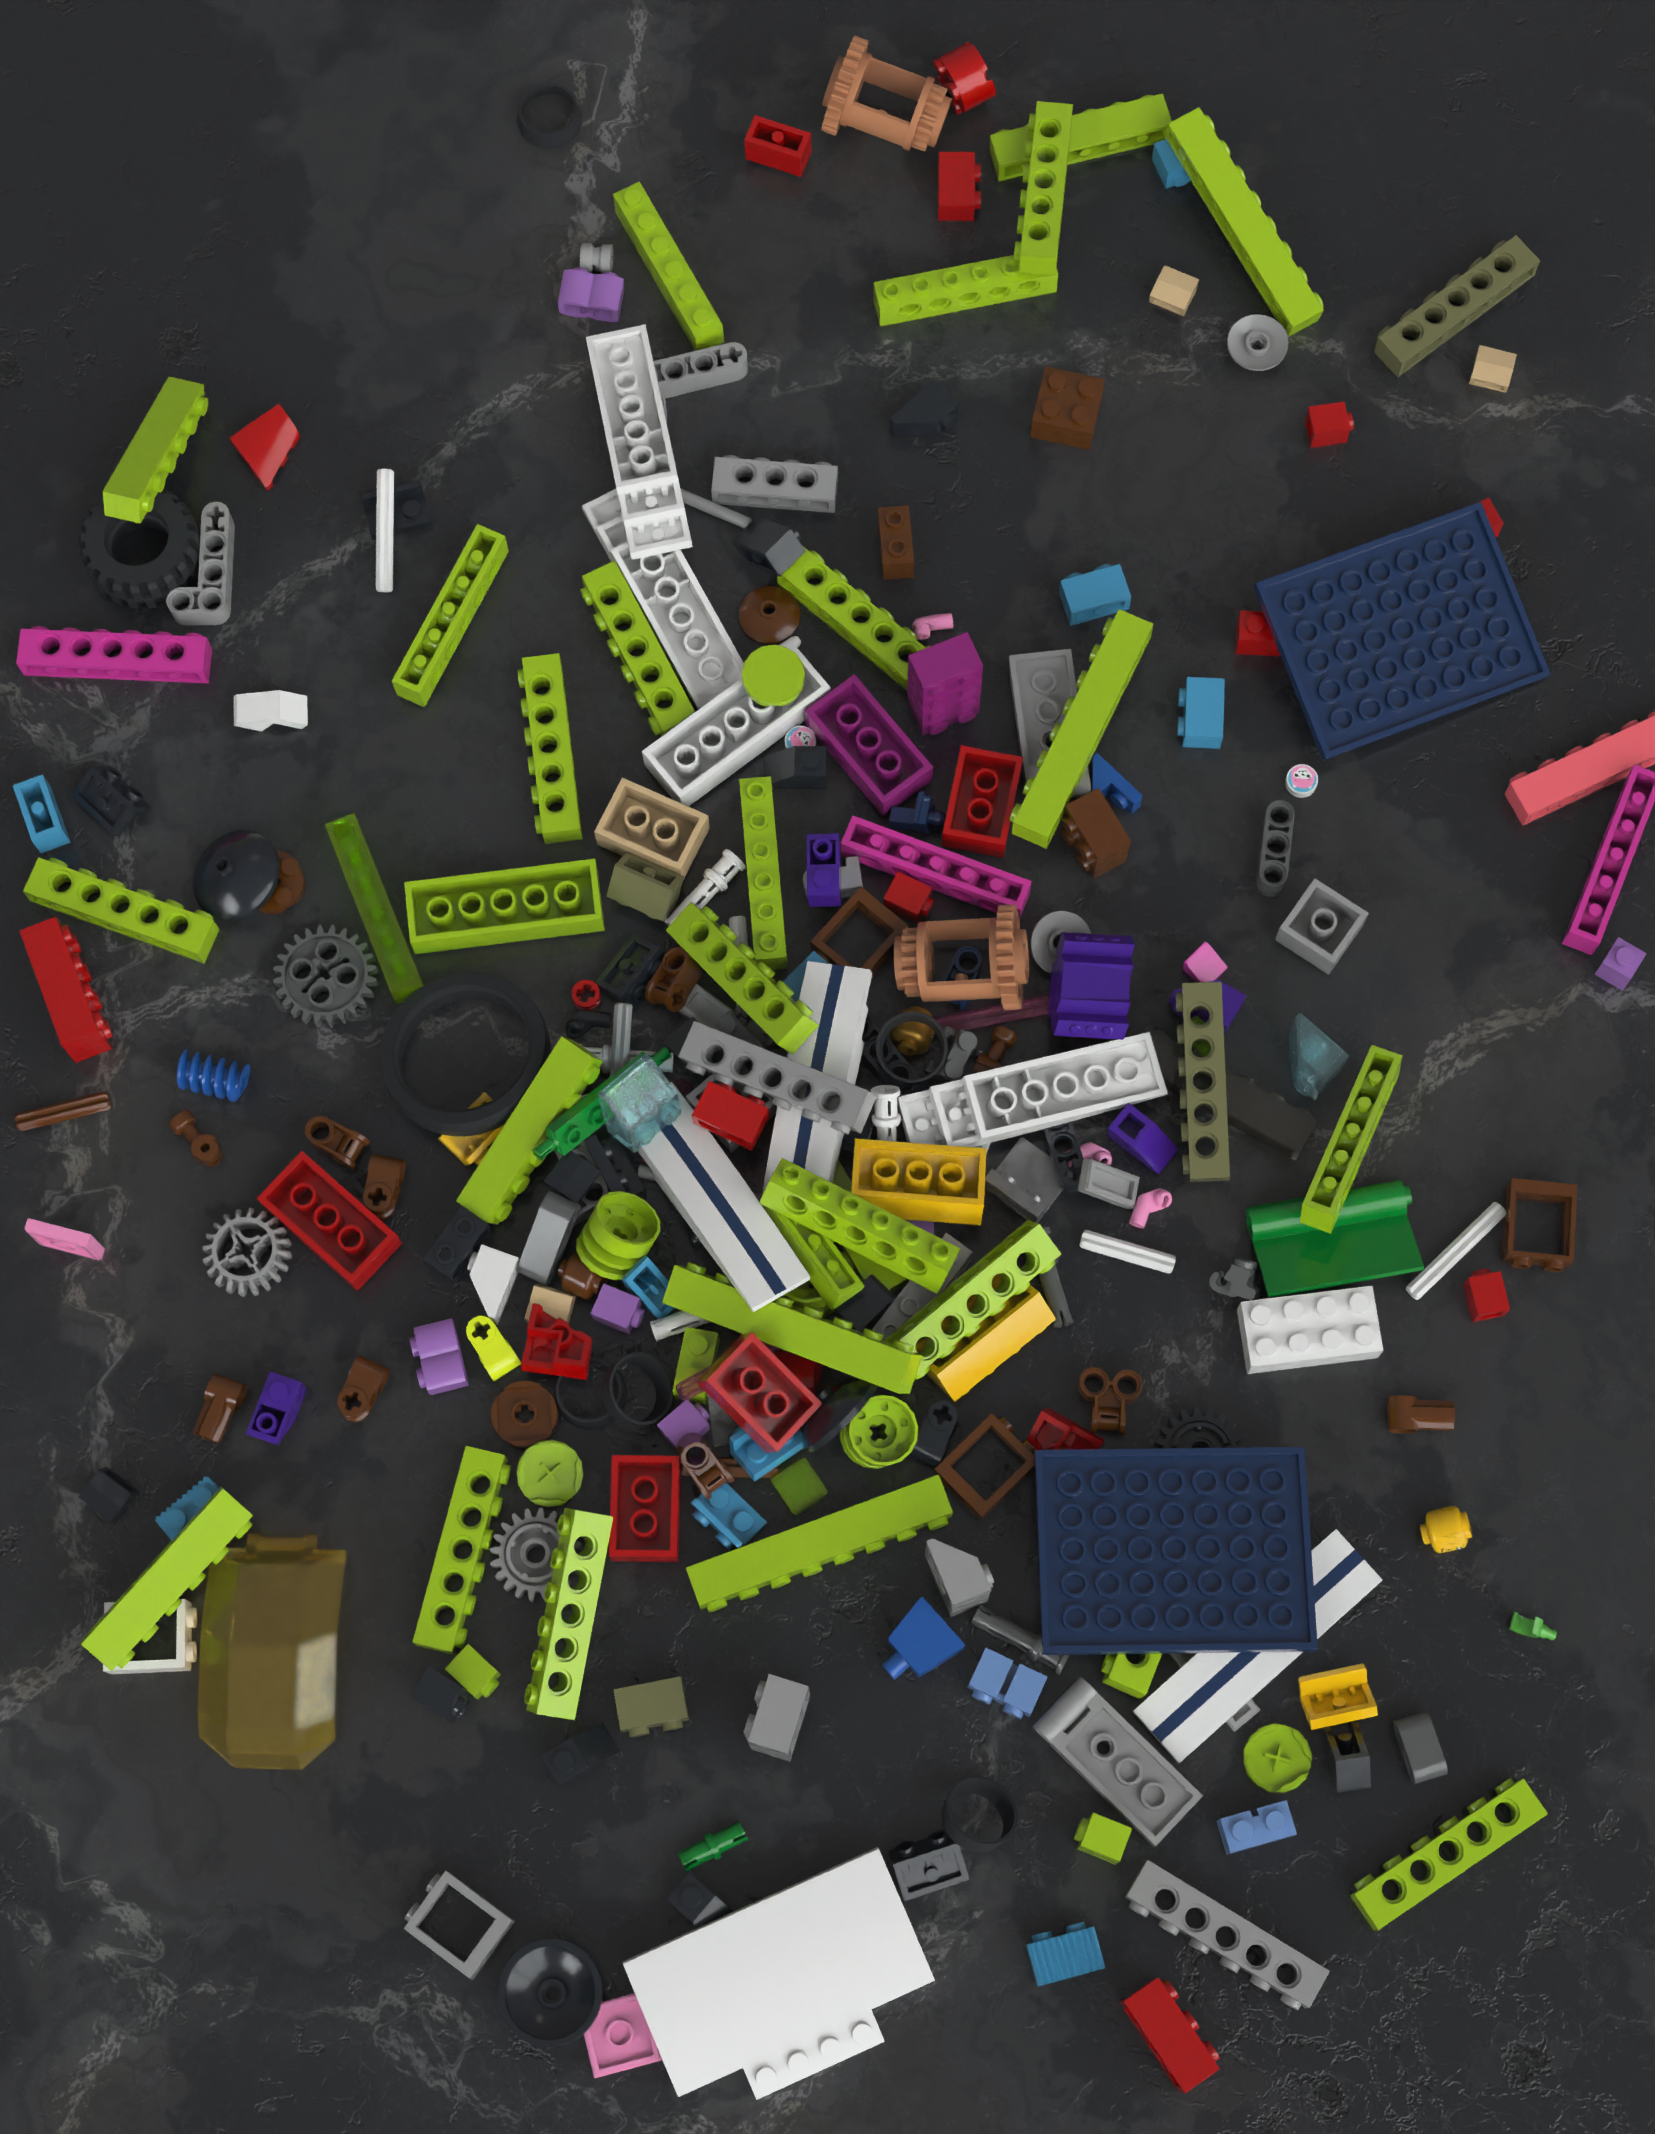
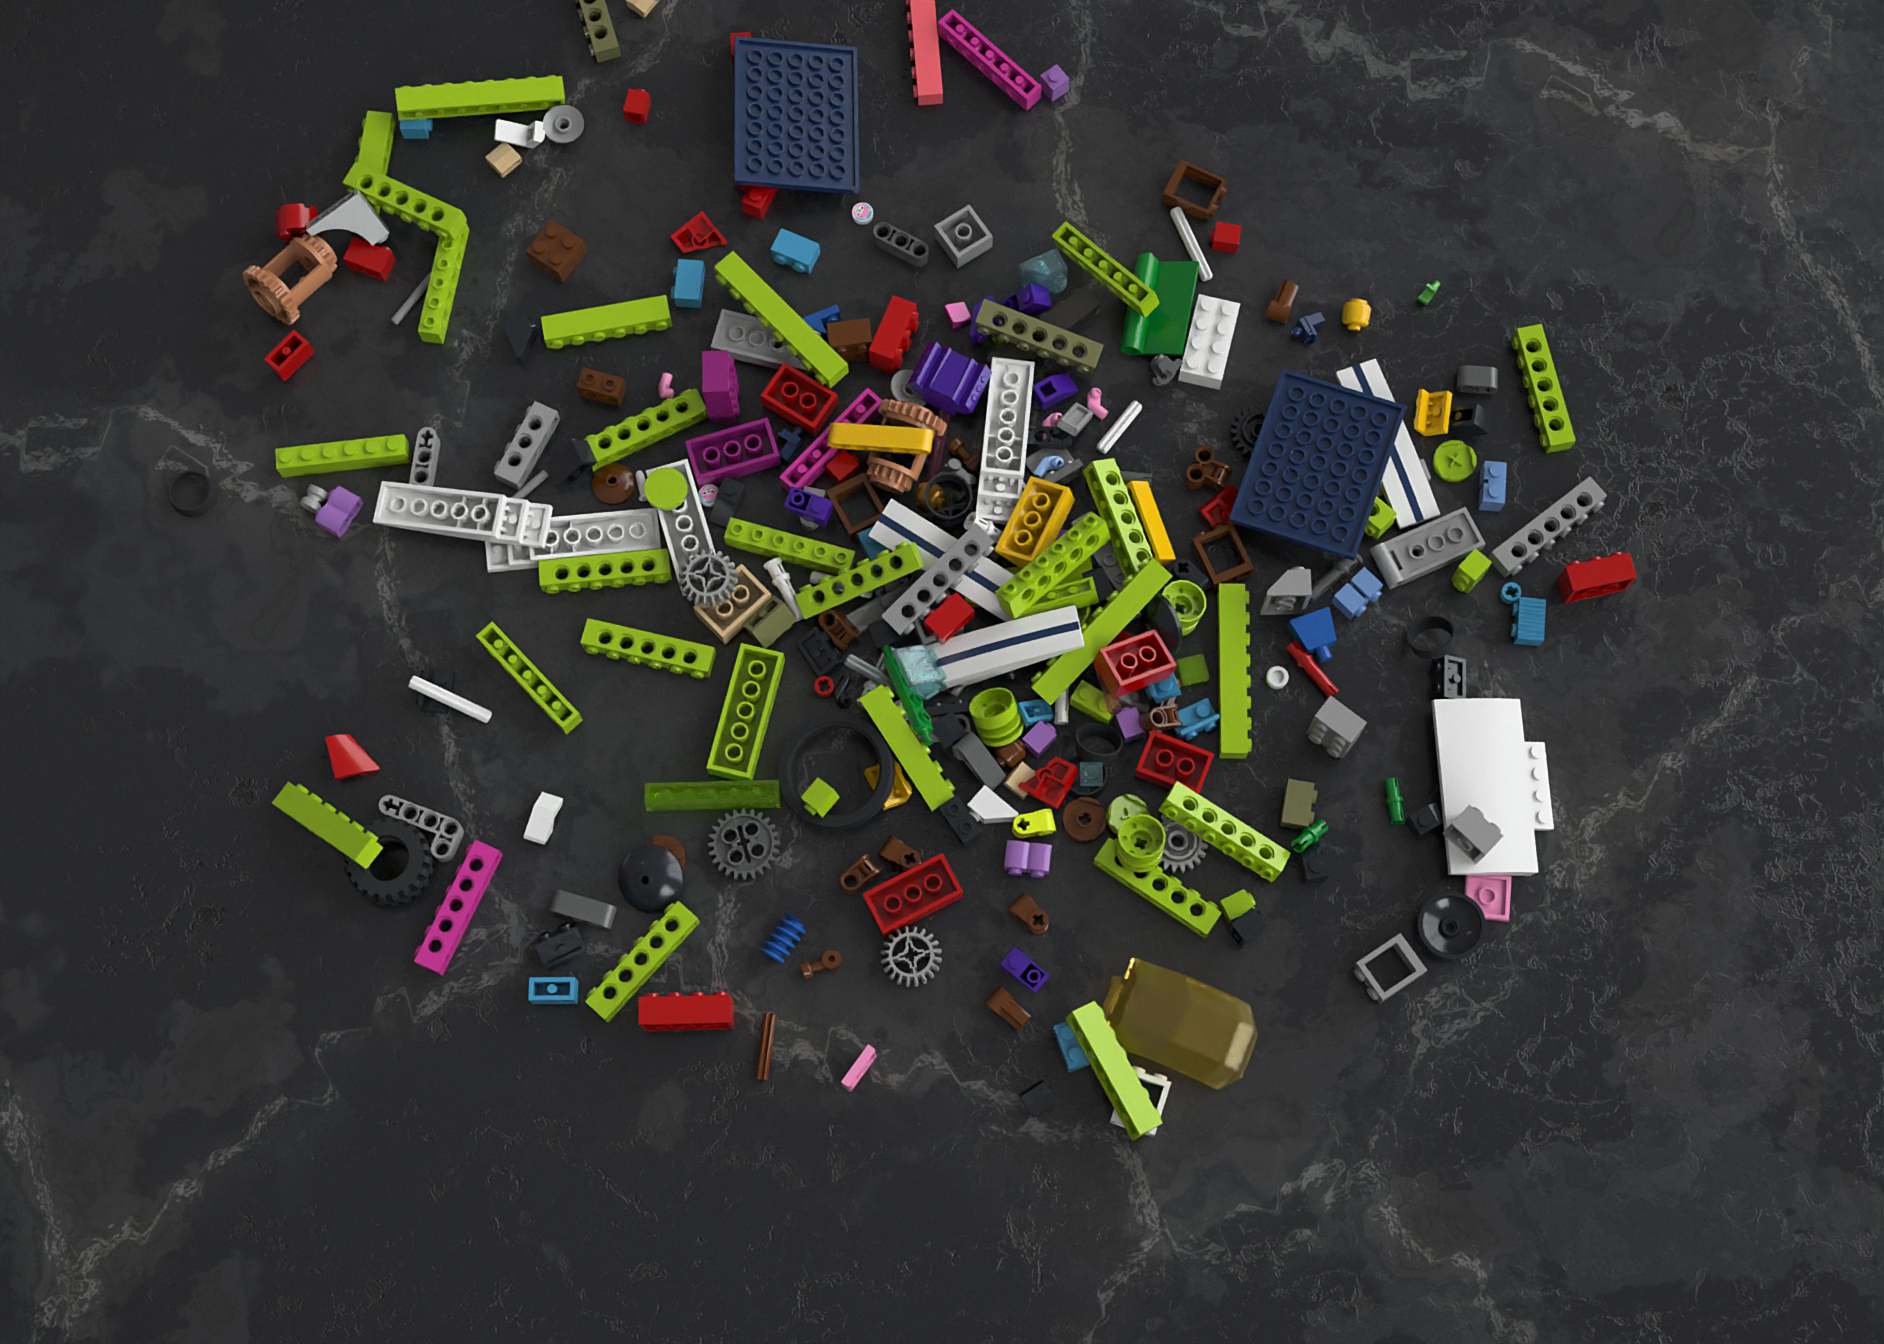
camera: 70 degrees left, 0 degrees up
none -> light grey arch [306,188,389,245]
none -> light grey piece [391,272,431,325]
none -> white bracket [494,119,545,149]
none -> lime brick [541,295,672,349]
none -> dark grey beam [549,890,617,930]
none -> red slope [670,211,728,253]
none -> light grey gear [679,549,738,608]
none -> lime brick [801,778,840,818]
none -> yellow beam [827,423,933,455]
none -> red brick [869,295,919,375]
none -> dark purple slope [1001,283,1052,316]
none -> light blue arm [1033,456,1064,479]
none -> clear light blue plate [1080,762,1103,786]
none -> lime wheel [1116,814,1166,873]
none -> white tile [1266,666,1289,689]
none -> red pin [1286,640,1339,698]
none -> dark blue piece [1291,312,1325,344]
none -> green pin [1291,820,1328,853]
none -> light grey brick [1442,805,1504,864]
none -> dark azure bush [1500,582,1521,604]

